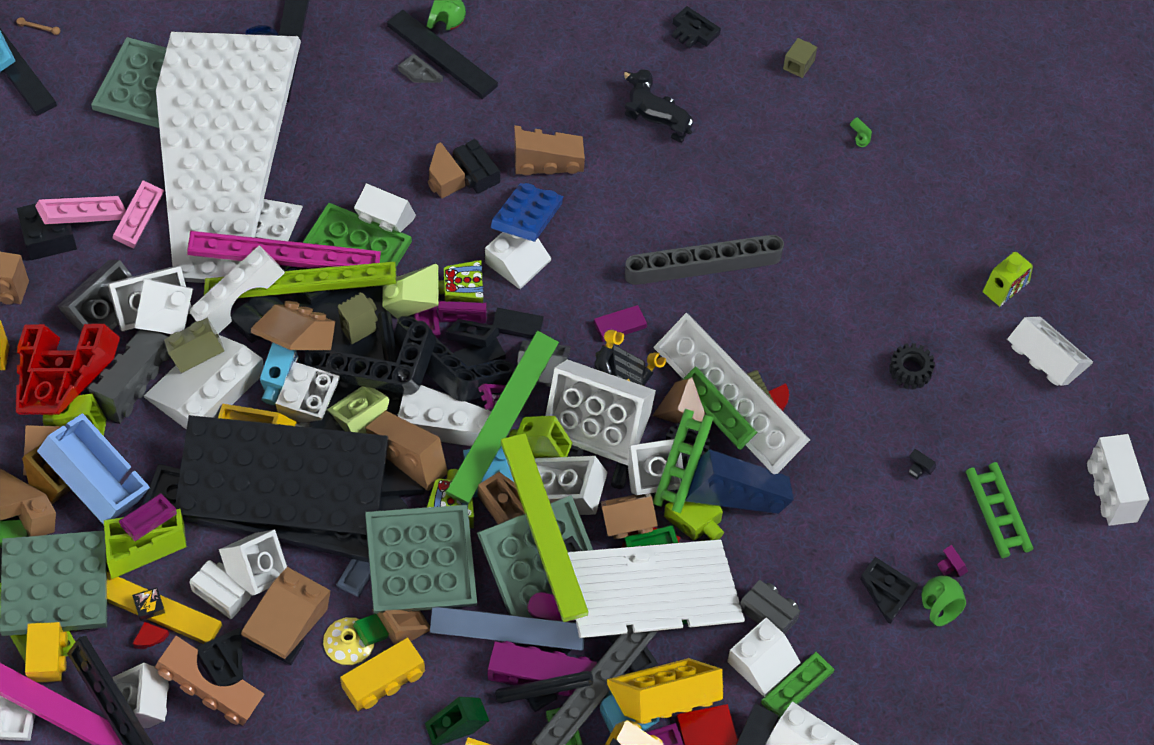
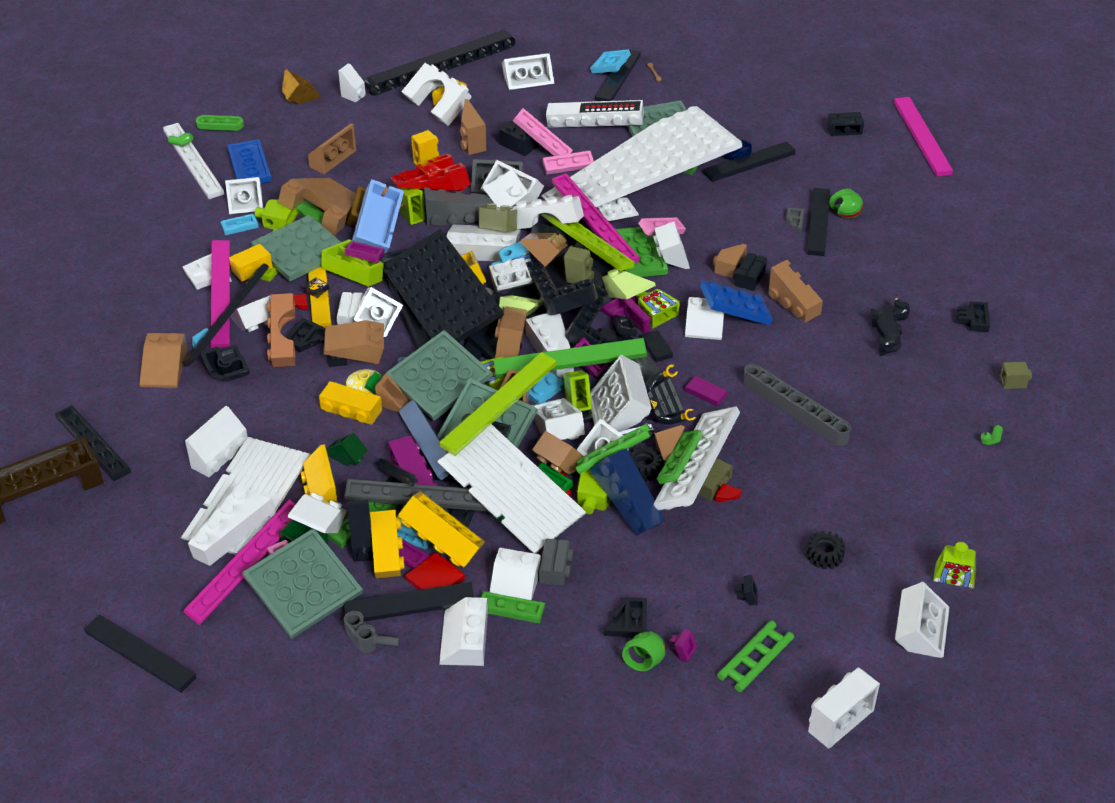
camera: 60 degrees right, 15 degrees down
none -> white brick [546,100,644,128]
none -> bright pink plate [638,217,686,235]

